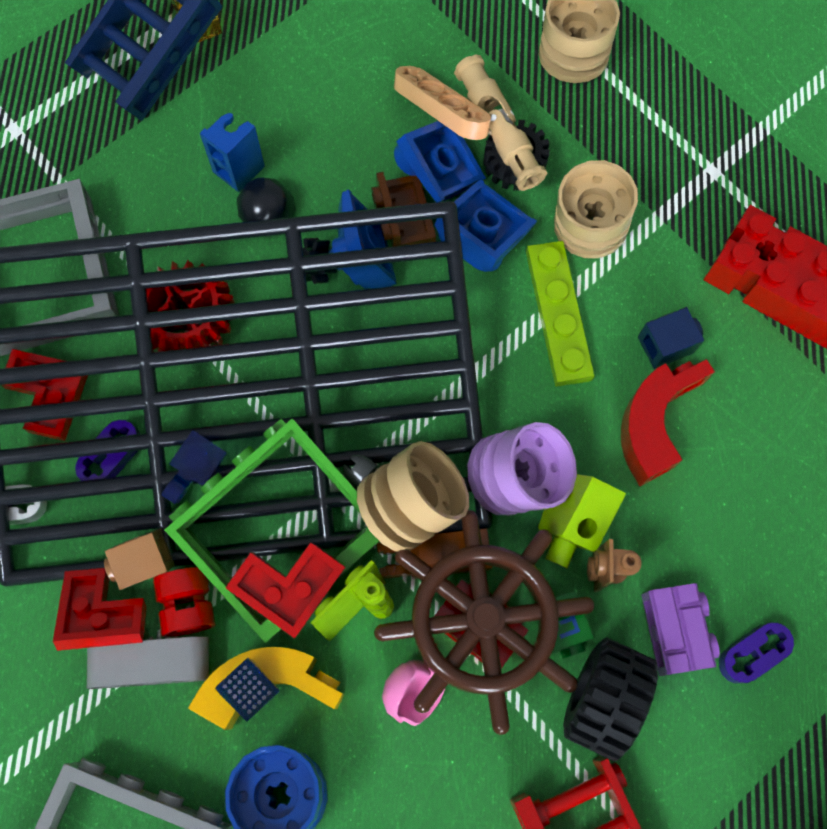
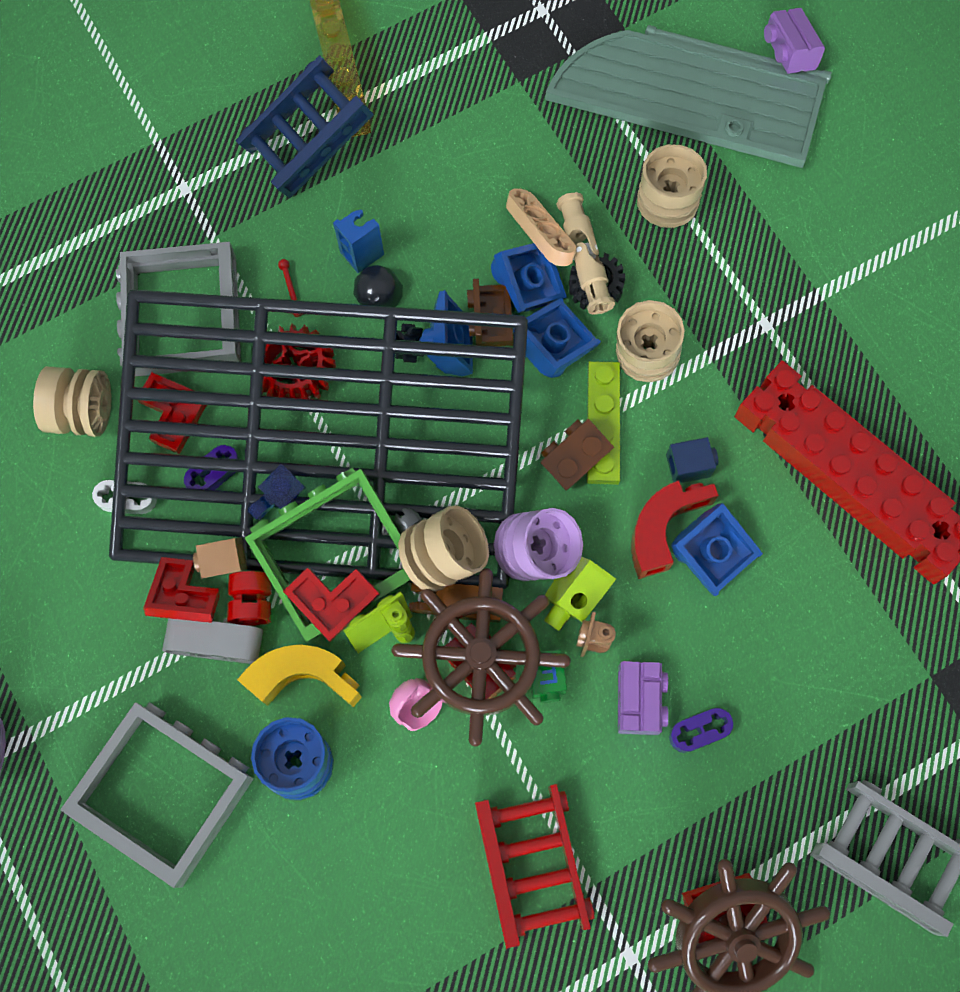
camera: 15 degrees right, 0 degrees up
clear blue slope [215,658,280,722] -> none
black tyre [563,637,658,761] -> none
none -> red hinge [278,259,303,317]
none -> reddish brown bracket [540,419,614,491]
none -> blue slope [671,503,763,596]

